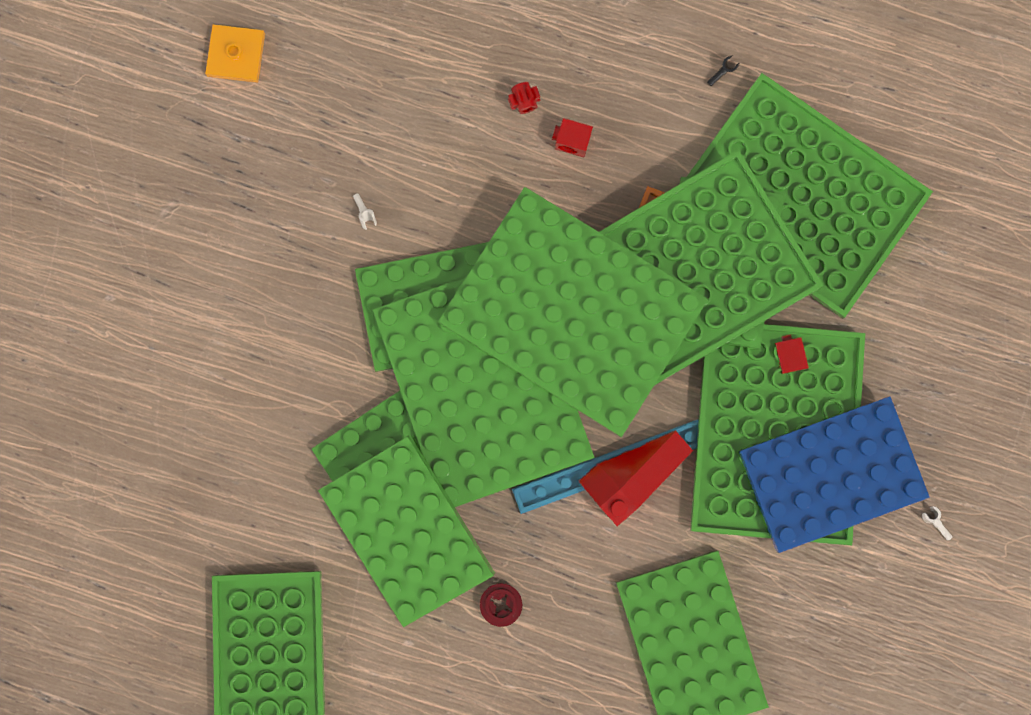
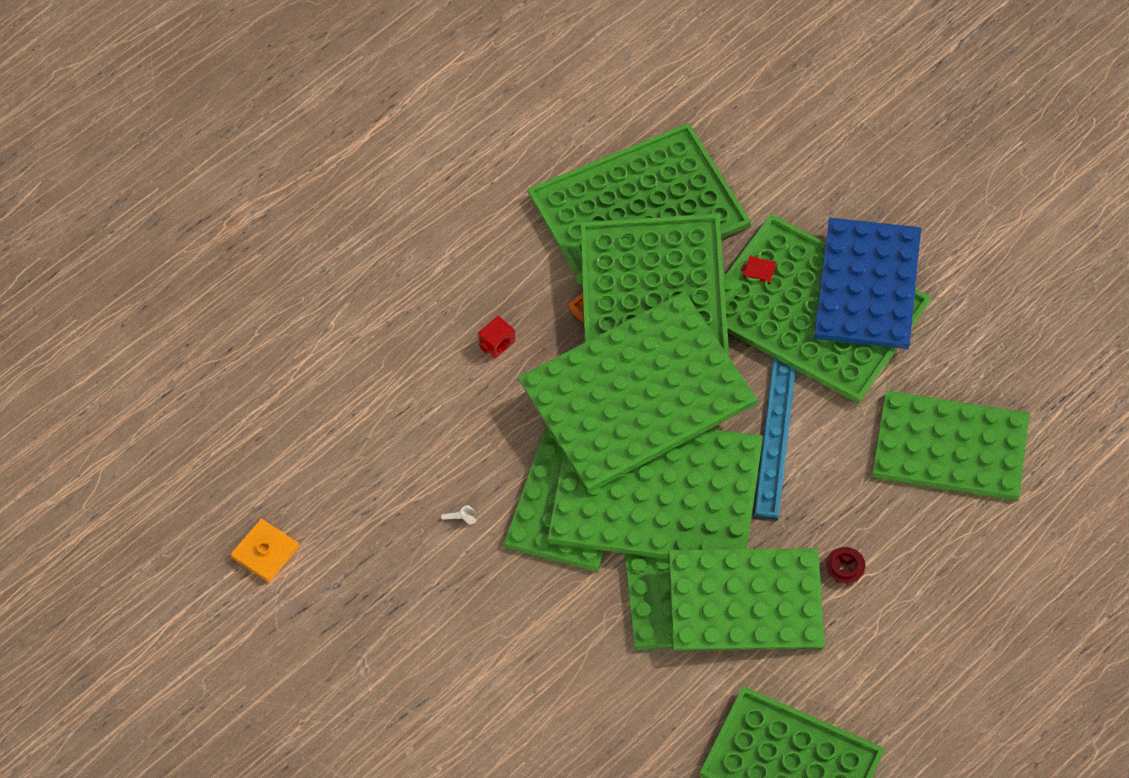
camera: 55 degrees left, 25 degrees down
red gear [508,82,541,114] -> none
red wedge [578,430,693,527] -> none
black hand [707,55,740,86] -> none
white hand [922,506,953,540] -> none

